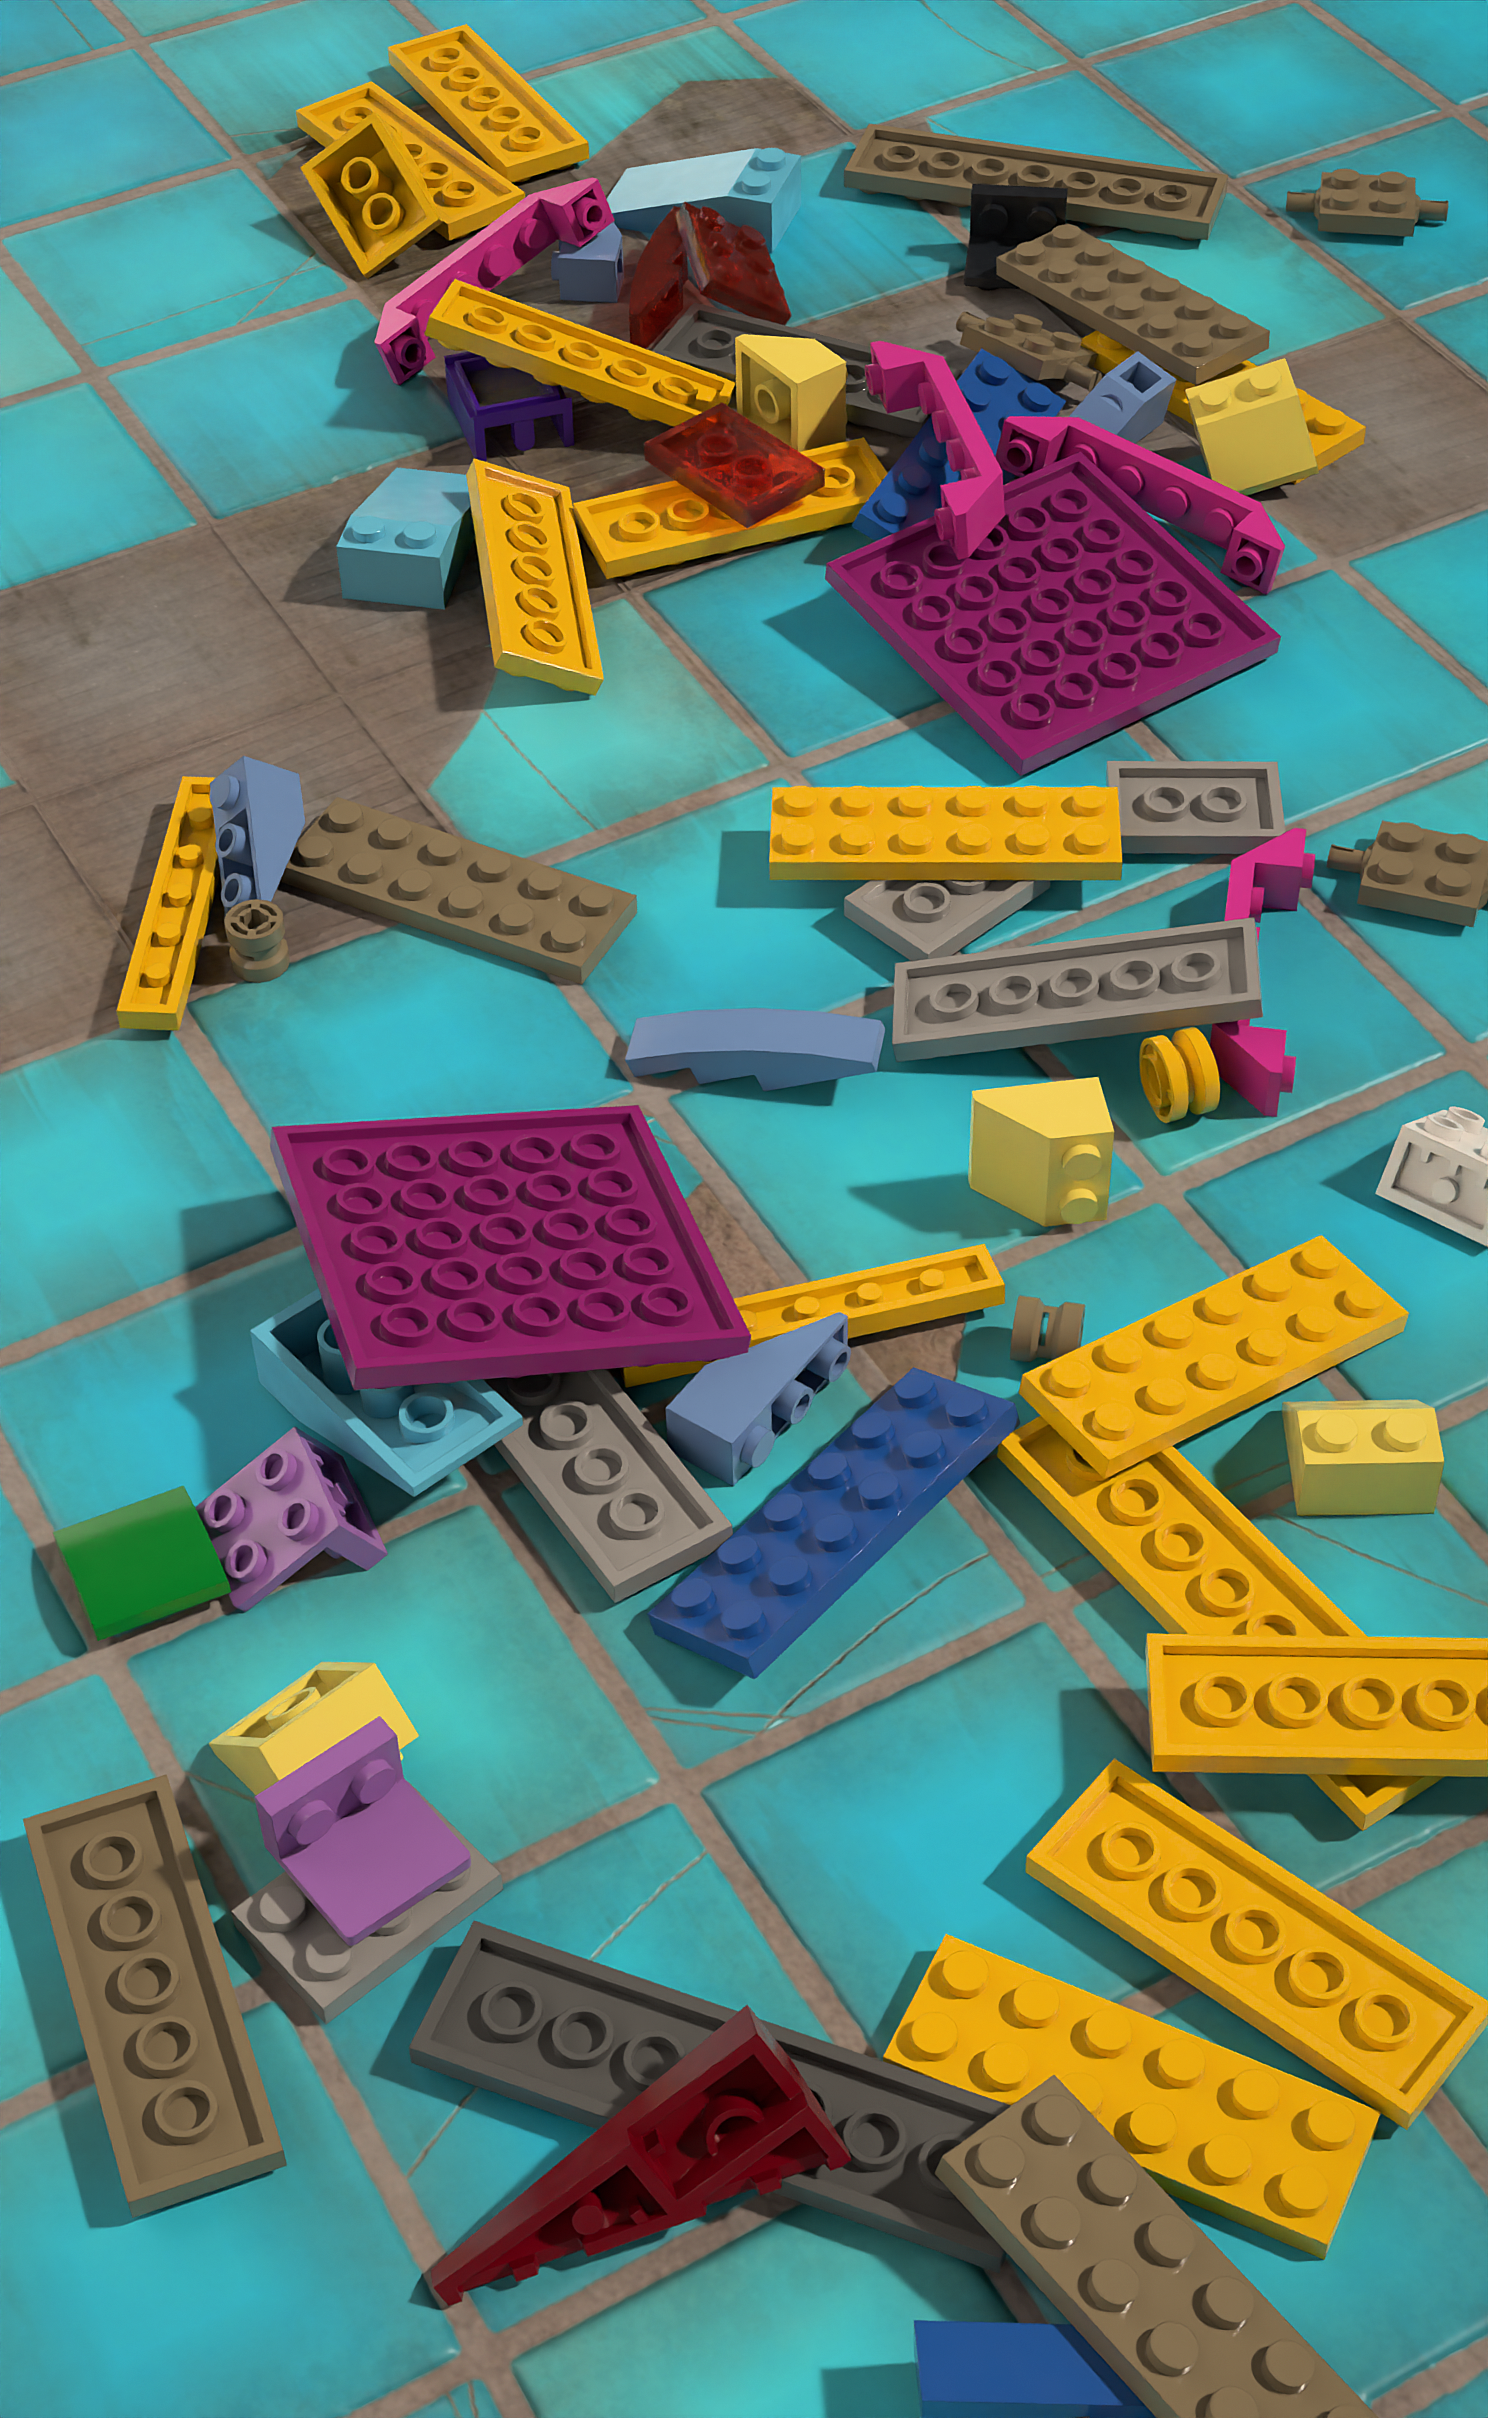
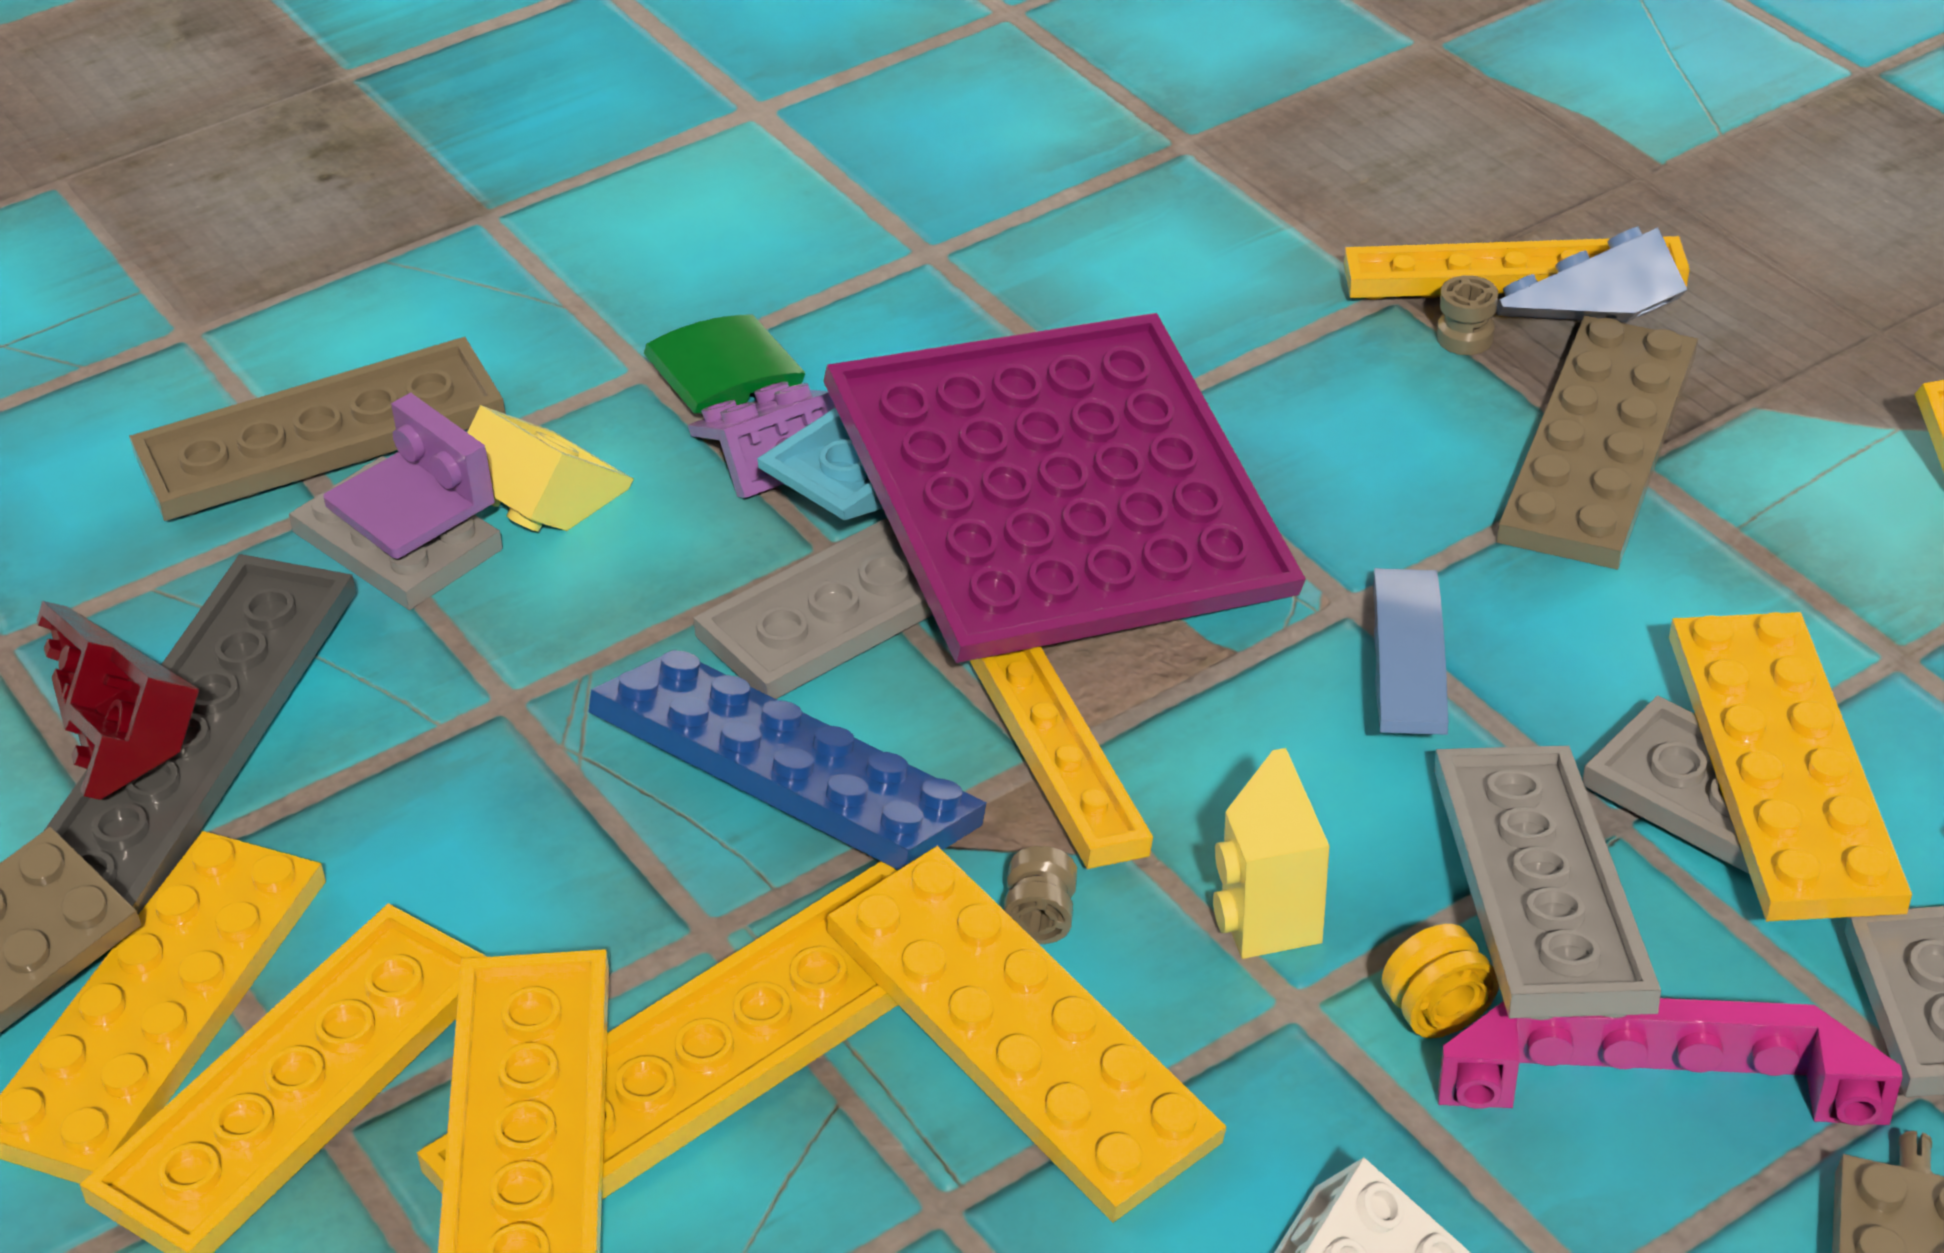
camera: 85 degrees right, 5 degrees down
medium blue slope [666,1312,851,1486] -> none
light yellow slope [1281,1399,1444,1516] -> none

